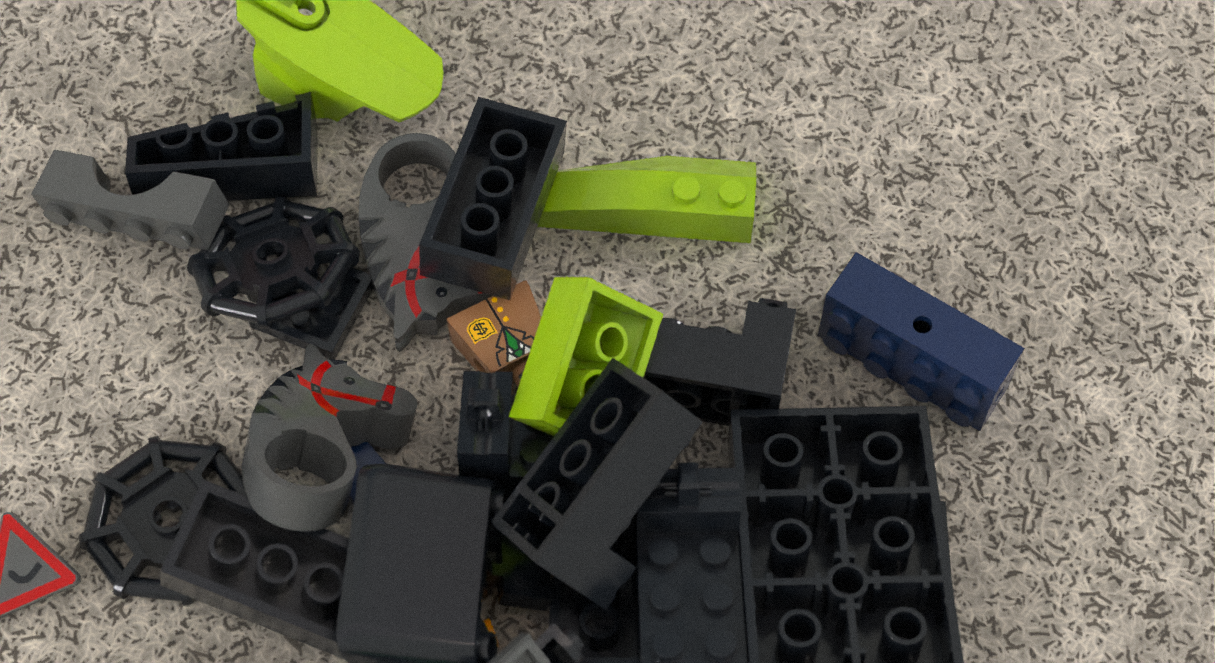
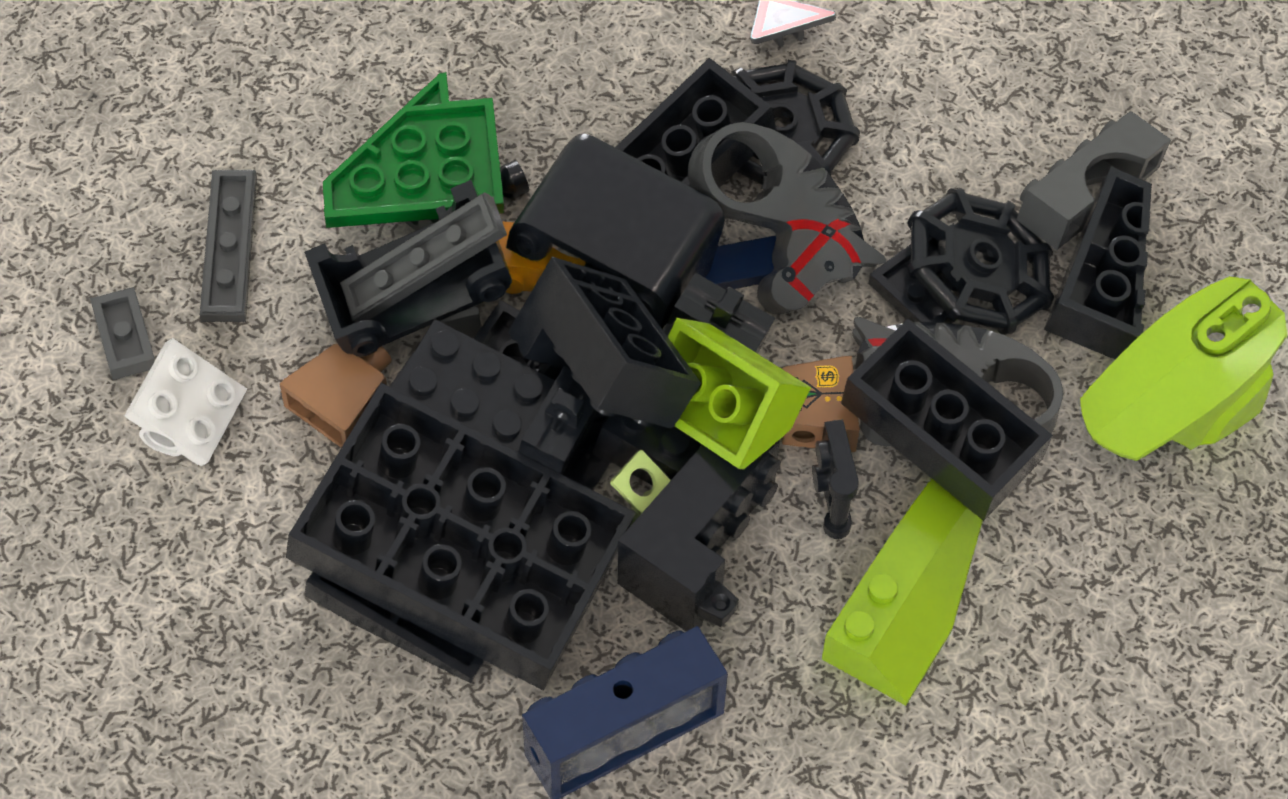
camera: 115 degrees right, 5 degrees down
none -> yellowish green bracket [610,450,671,525]
none -> black plate [812,419,859,539]

